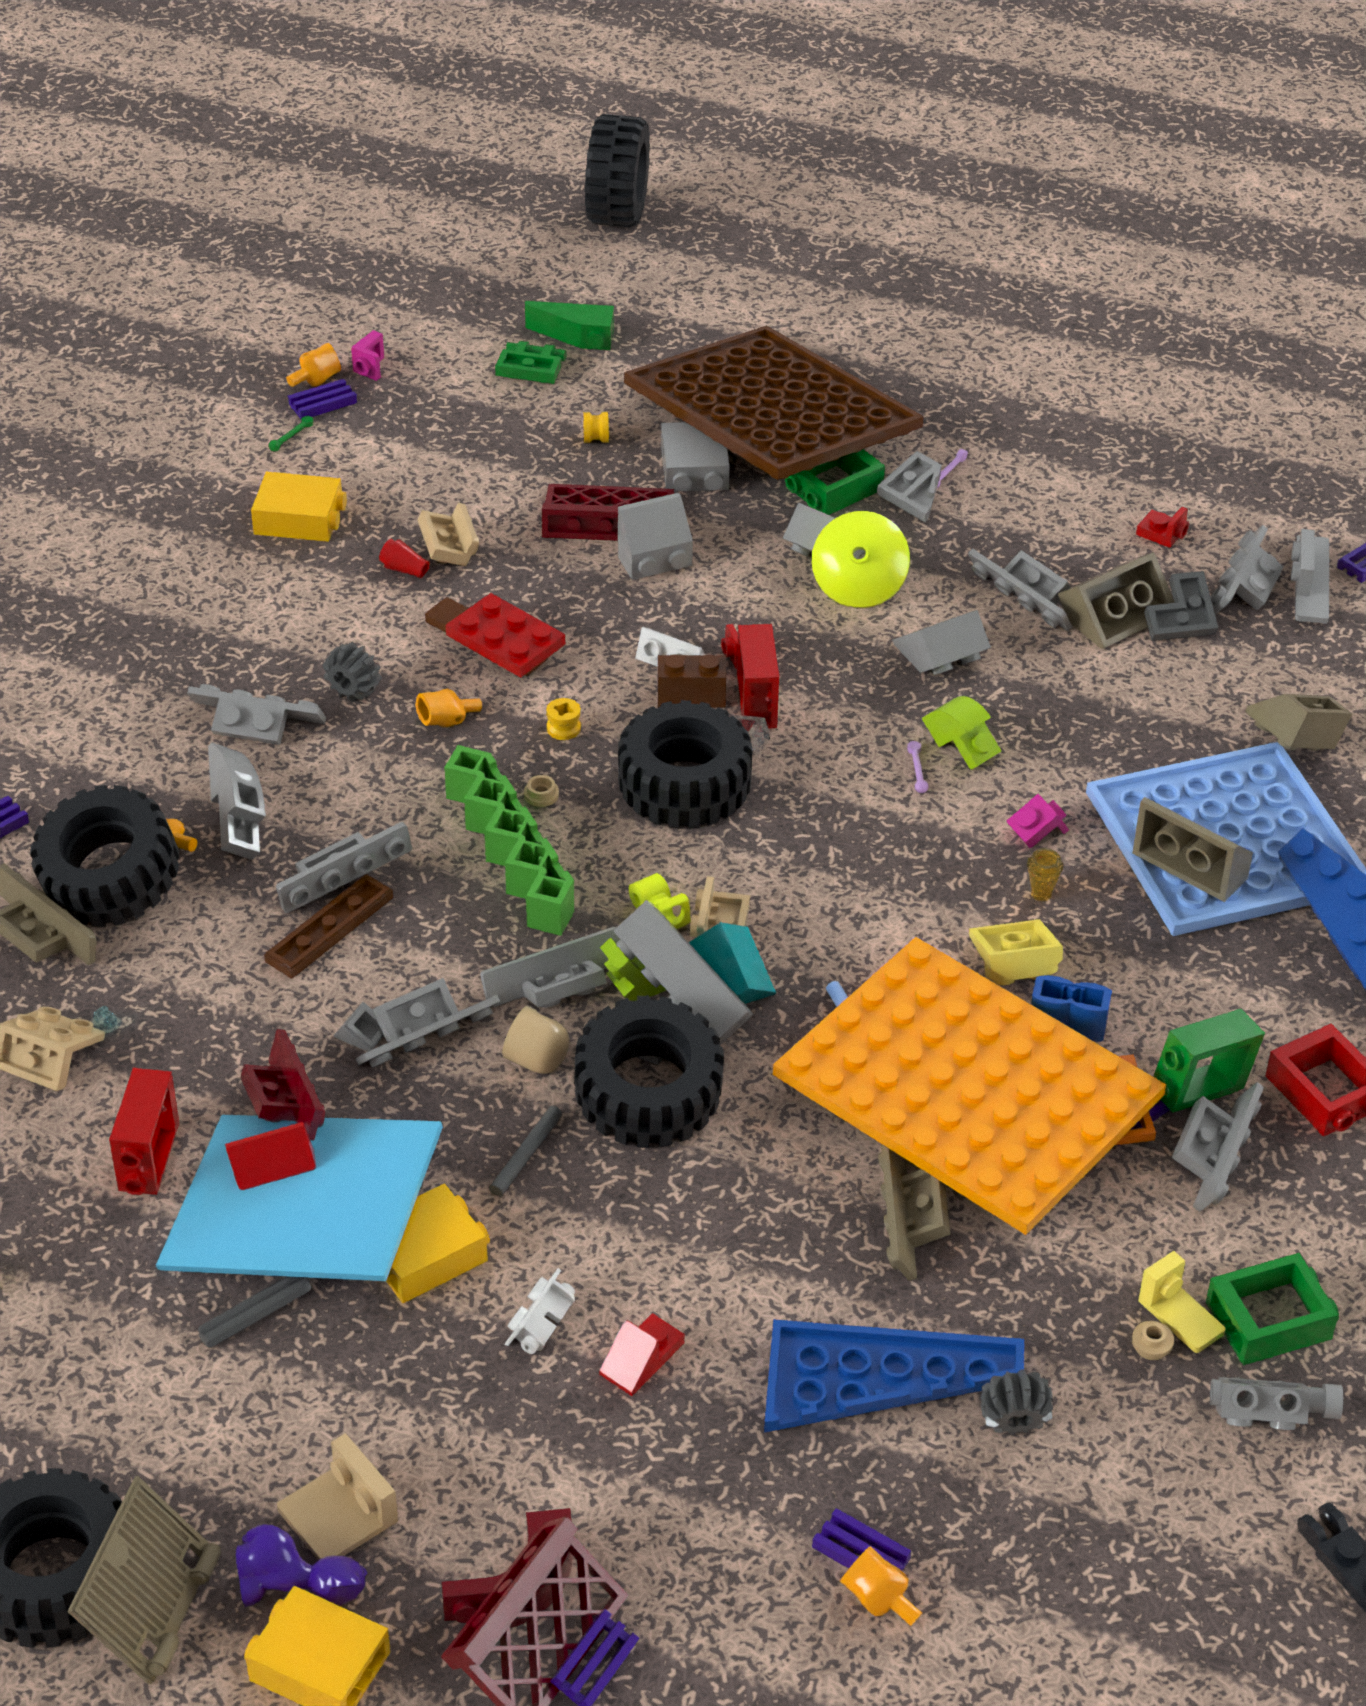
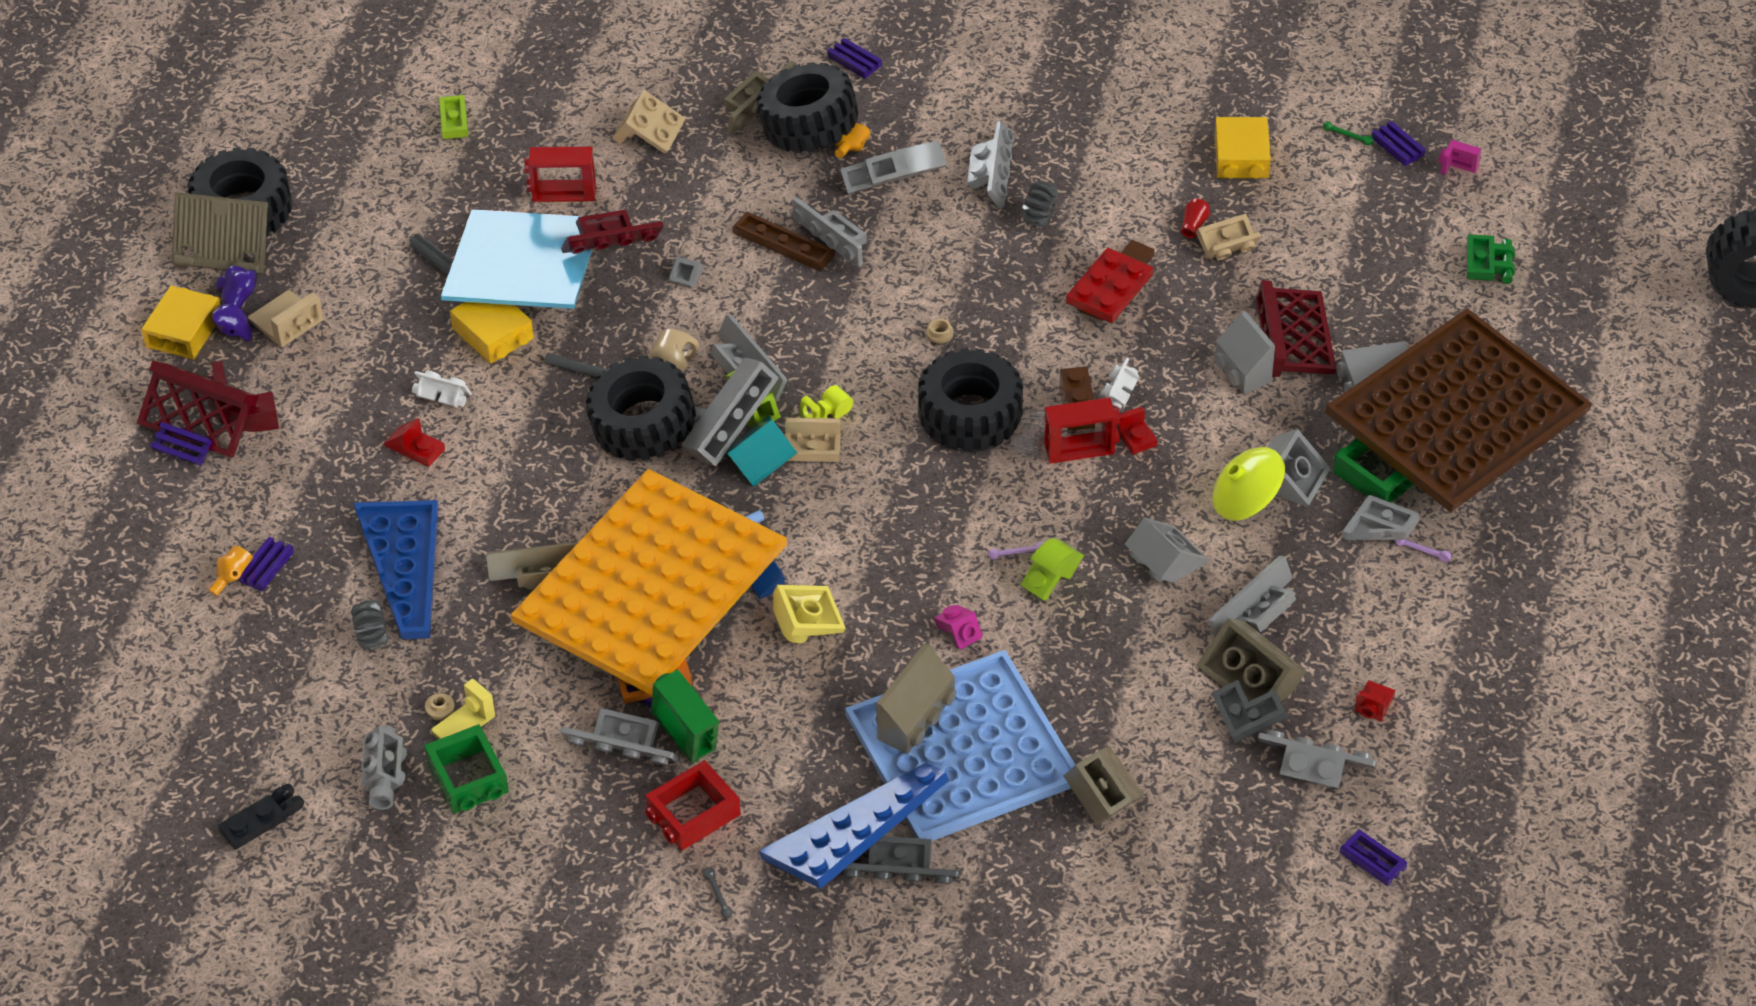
camera: 85 degrees right, 5 degrees up
clear light blue rock [91,1006,122,1033] -> none
red slope [225,1122,316,1190] -> none
light orange piece [286,343,341,387] -> none
light grey bracket [355,978,501,1068] -> none
light orange piece [415,689,482,728] -> none
bright green brick [444,745,574,936] -> none
green slope [525,301,614,350] -> none
yellow wheel [546,698,581,740] -> none
yellow wheel [583,412,609,443] -> none
clear yellow cone [1027,848,1064,901] -> none
blue brick [1031,975,1112,1042] -> none
light grey bracket [1291,529,1329,624] -> none

